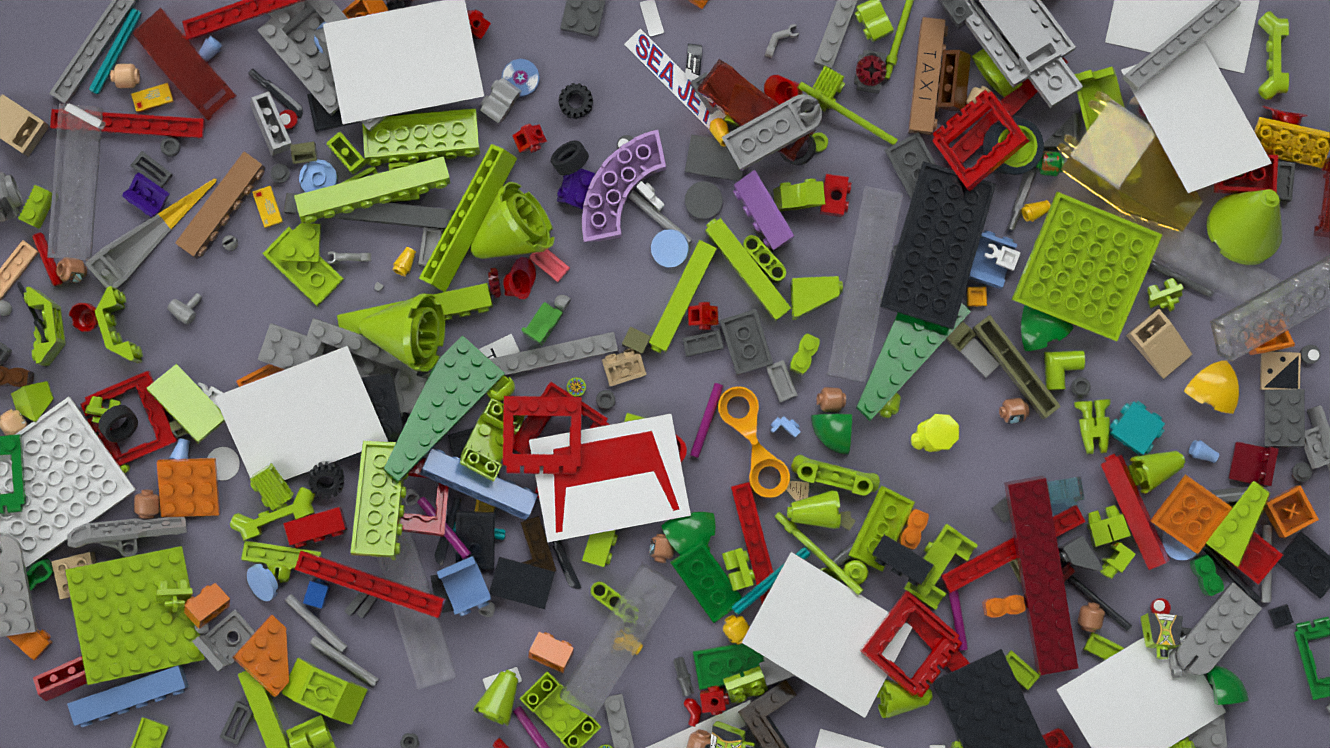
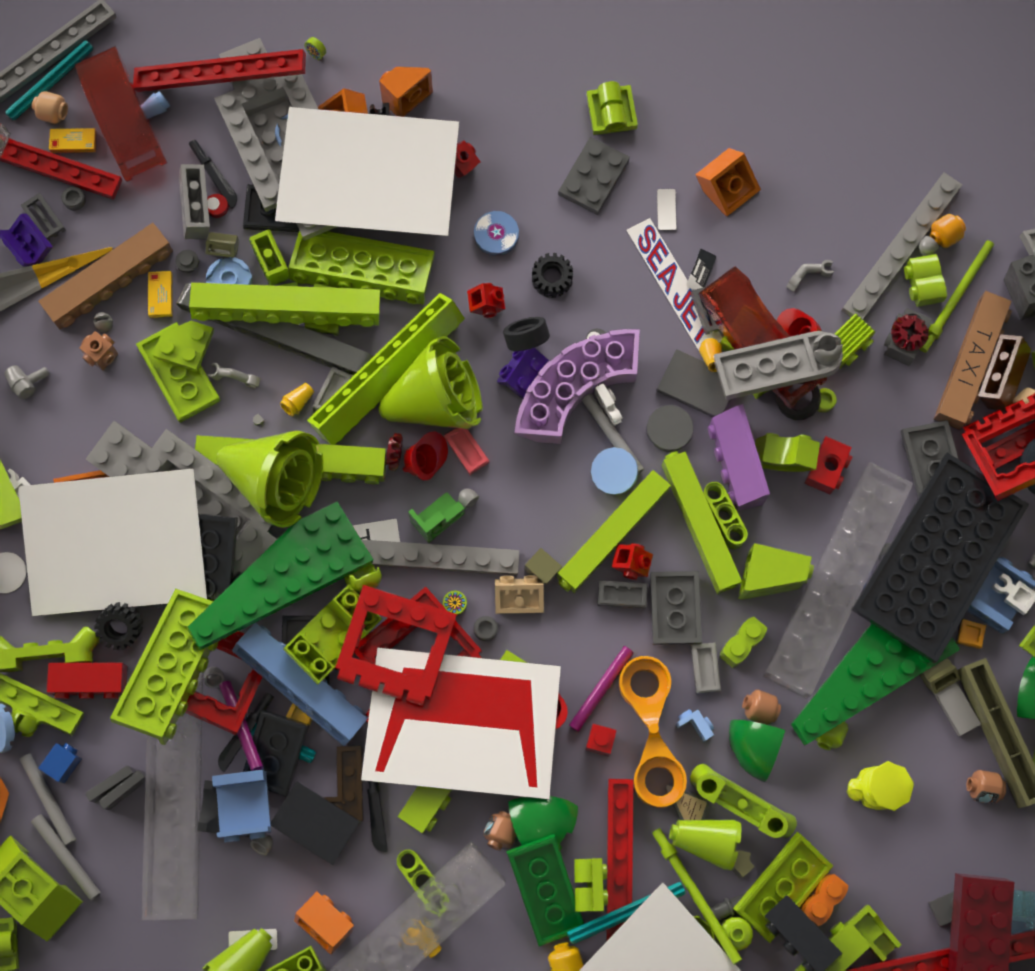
camera: 15 degrees right, 10 degrees down
lime brick [250,463,294,510] -> none
red plate [295,551,446,618] -> none
light grey brick [480,78,522,123] -> none
lime bar [798,81,898,145] -> none
none -> nougat brick [79,331,118,371]
none -> red brick [585,723,617,757]

